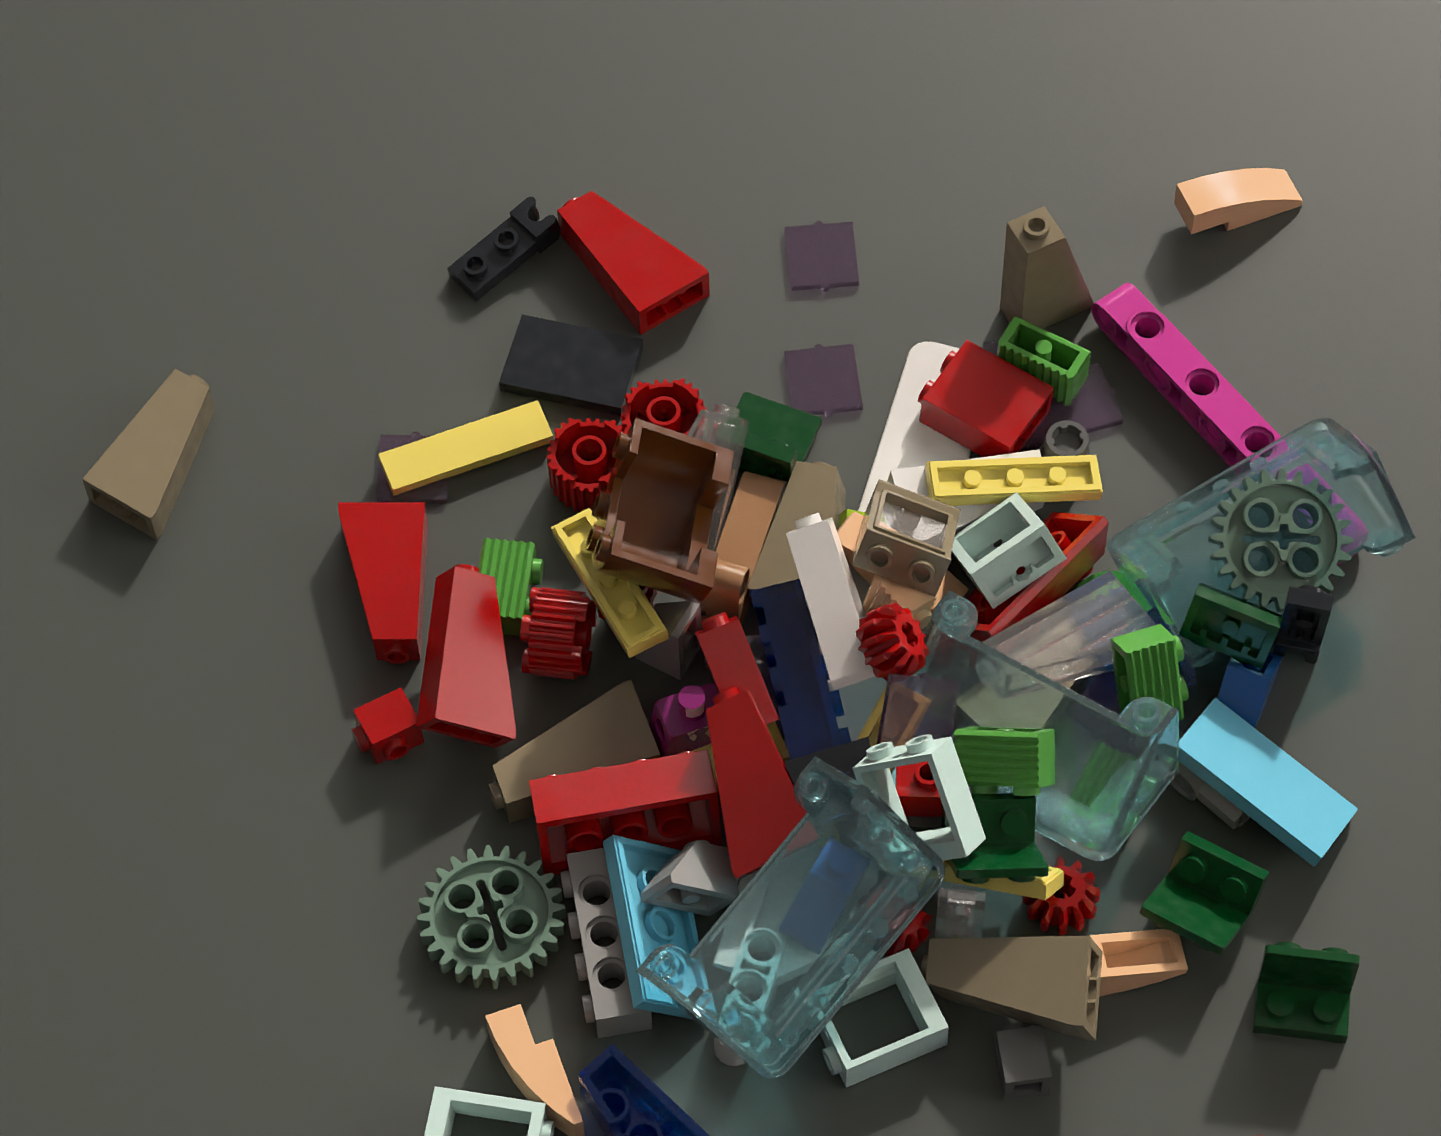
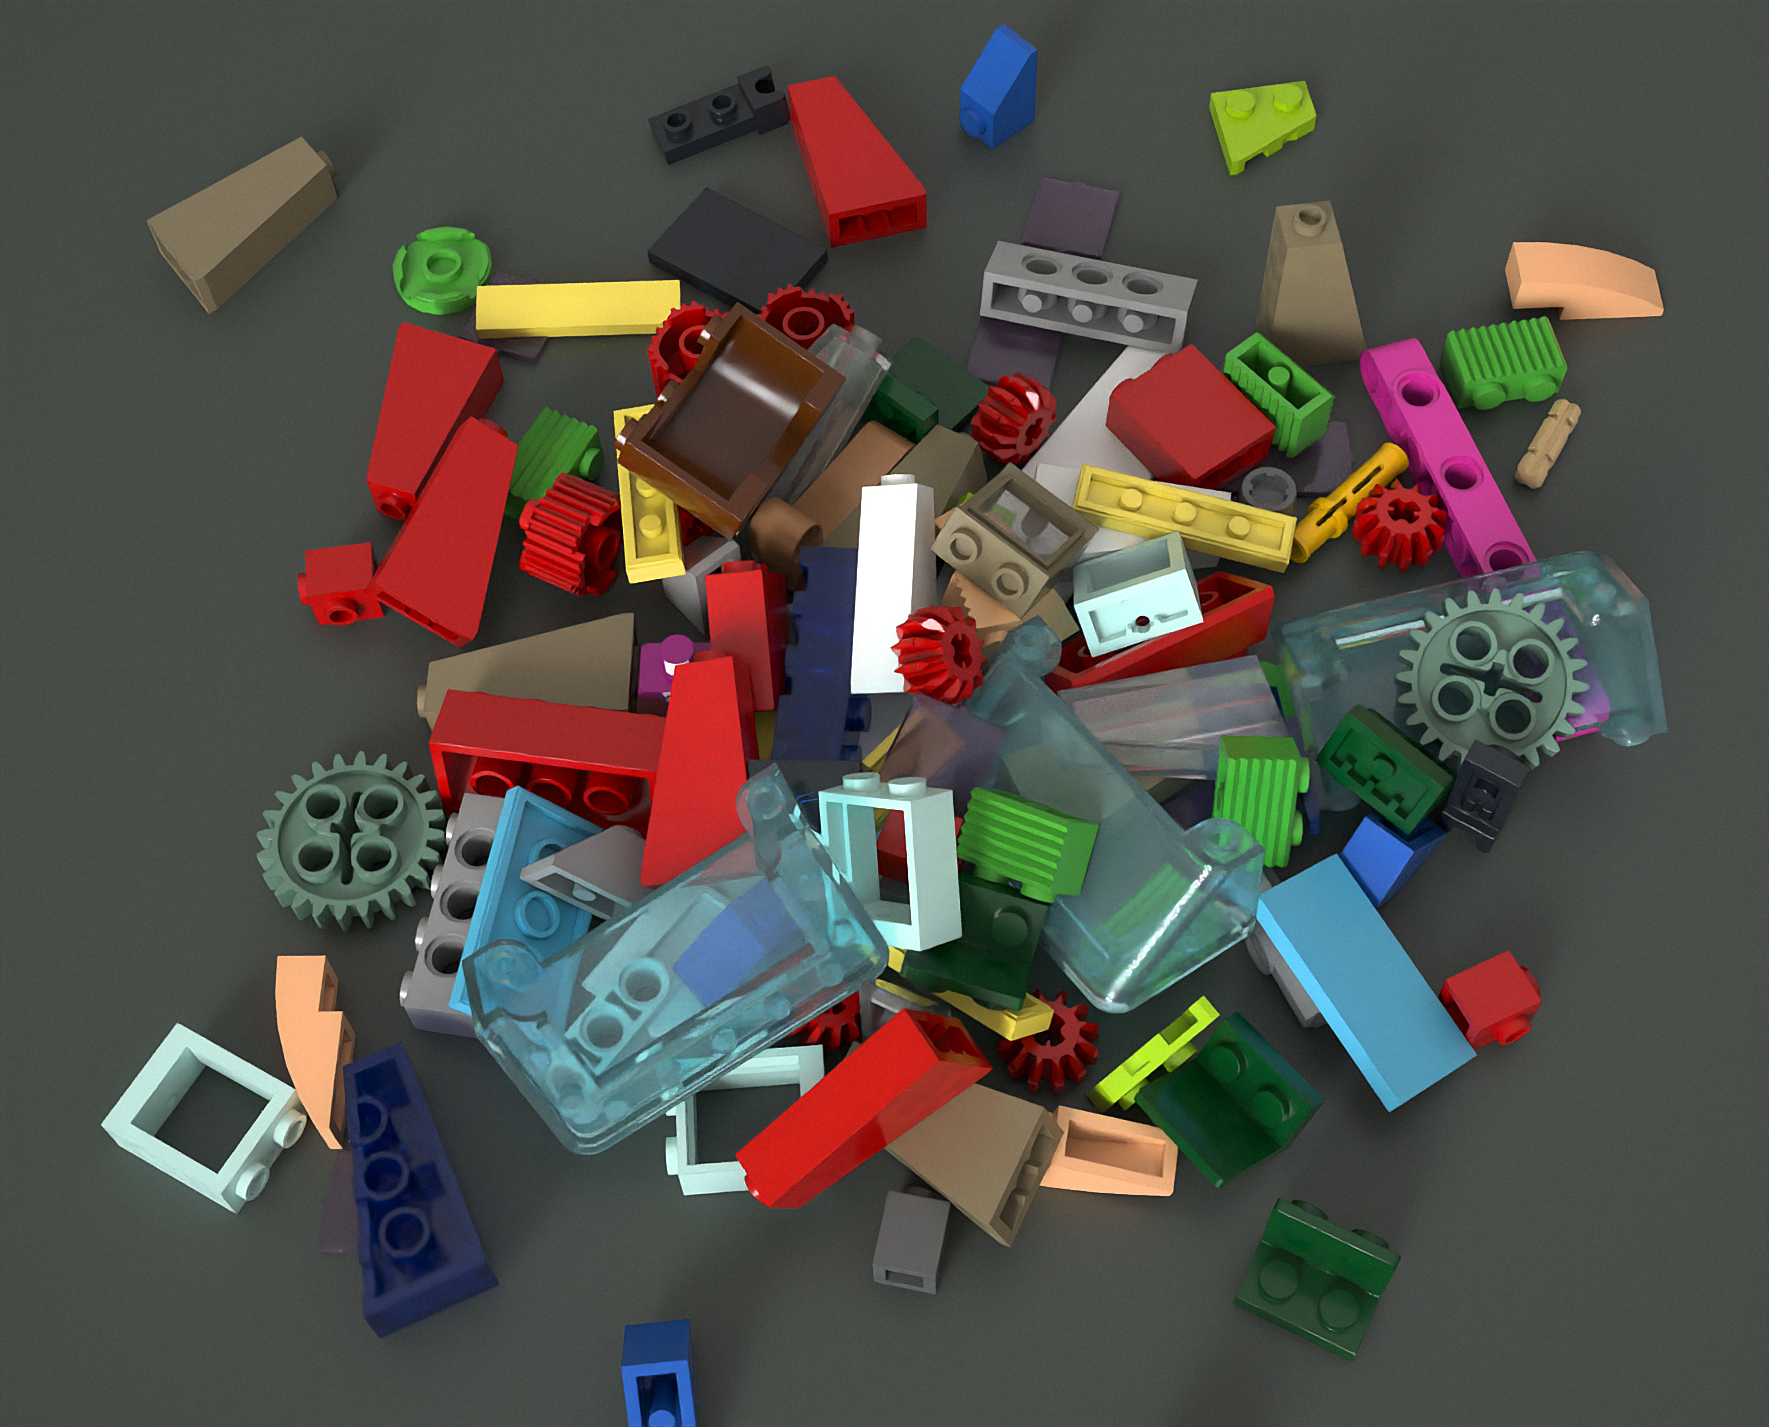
camera: 20 degrees right, 0 degrees up
none -> bright green tile [392,226,495,315]
none -> red slope [735,1008,993,1208]
none -> blue slope [959,23,1038,150]
none -> red gear [971,372,1057,465]
none -> light grey brick [980,241,1198,354]
none -> lime wing [1086,996,1220,1114]
none -> lime wing [1209,81,1317,176]
none -> yellow pin [1290,442,1409,563]
none -> red gear [1352,478,1447,574]
none -> red brick [1438,950,1542,1050]
none -> bright green brick [1440,316,1568,410]
none -> tan axle [1515,399,1581,489]

